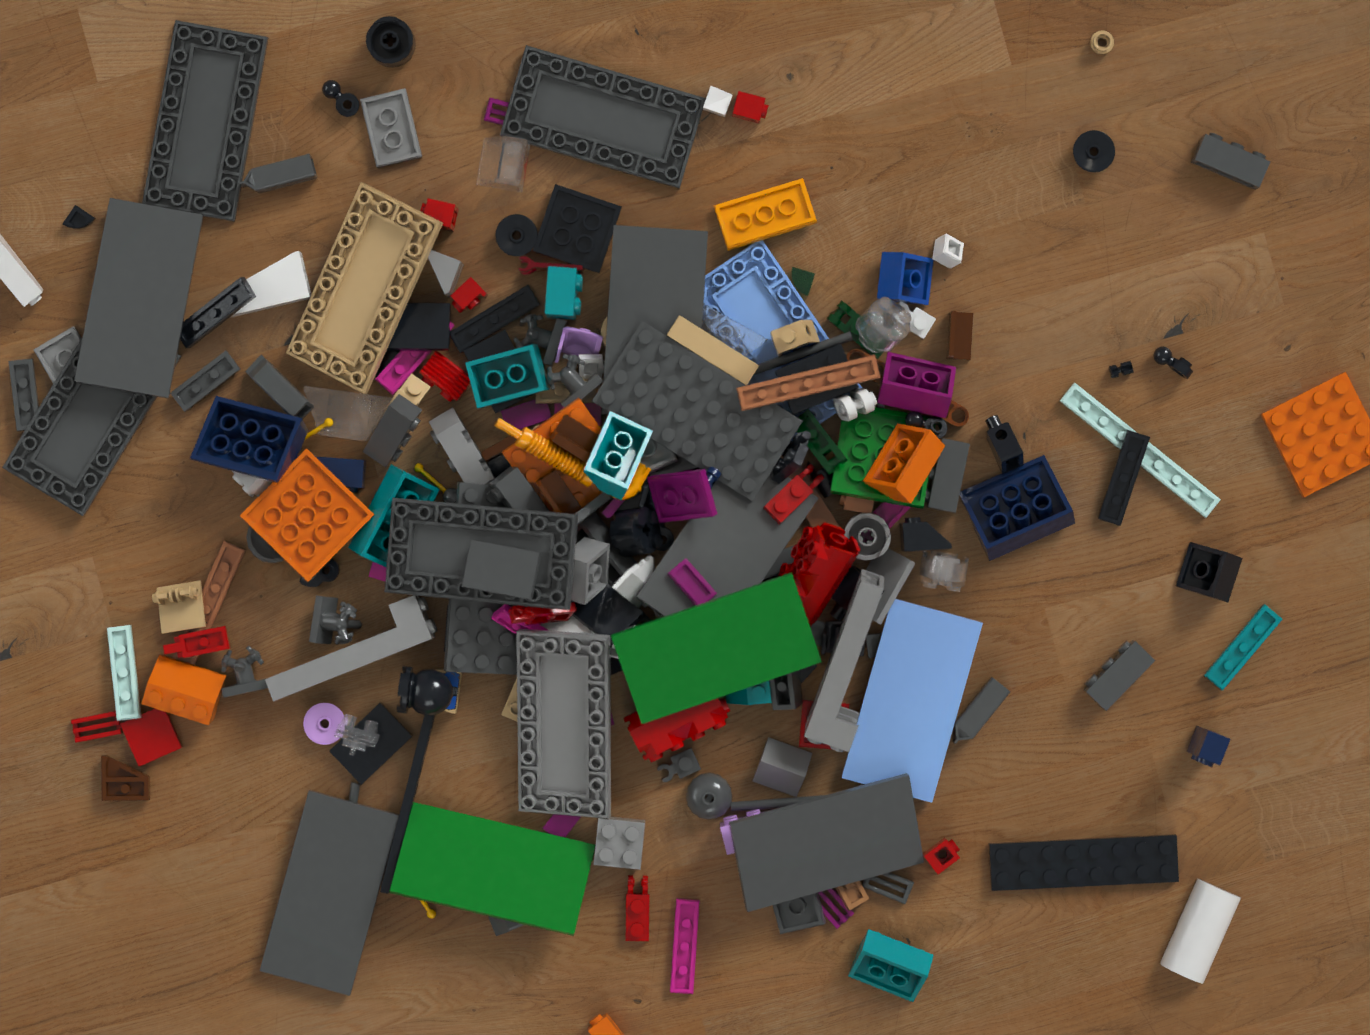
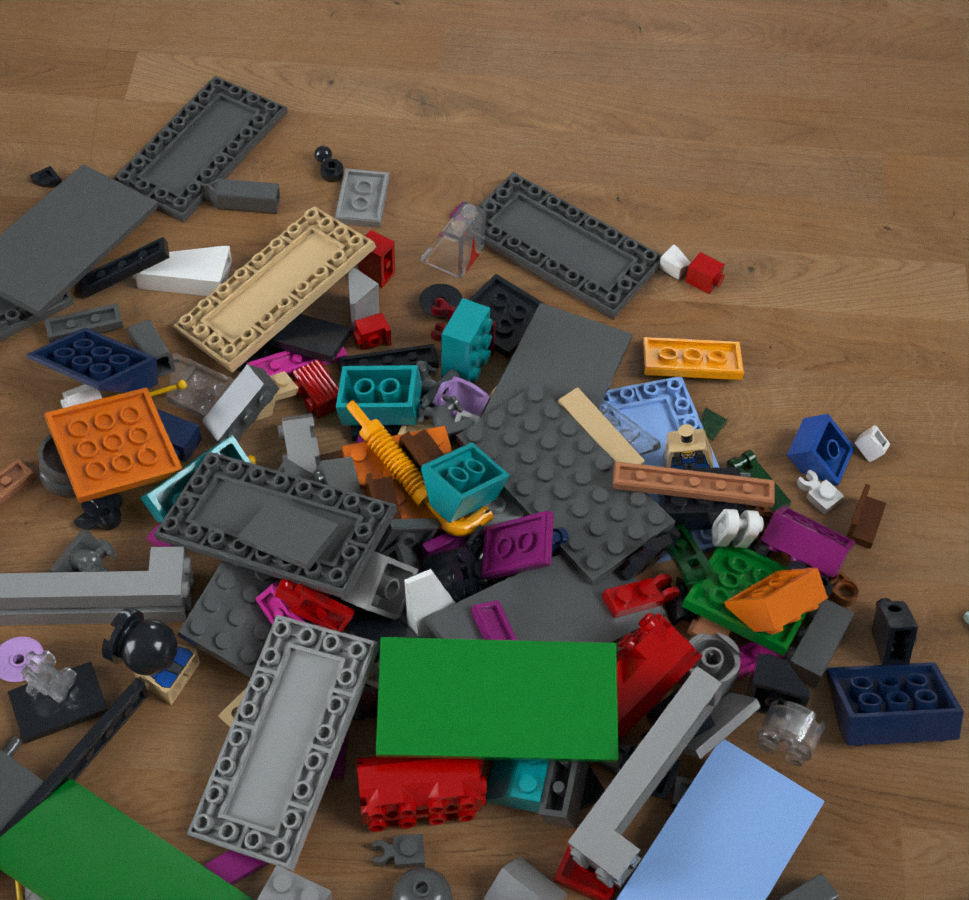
camera: 15 degrees right, 35 degrees down
black brick [366,16,415,68] -> none
clear brick [855,297,912,353] -> none

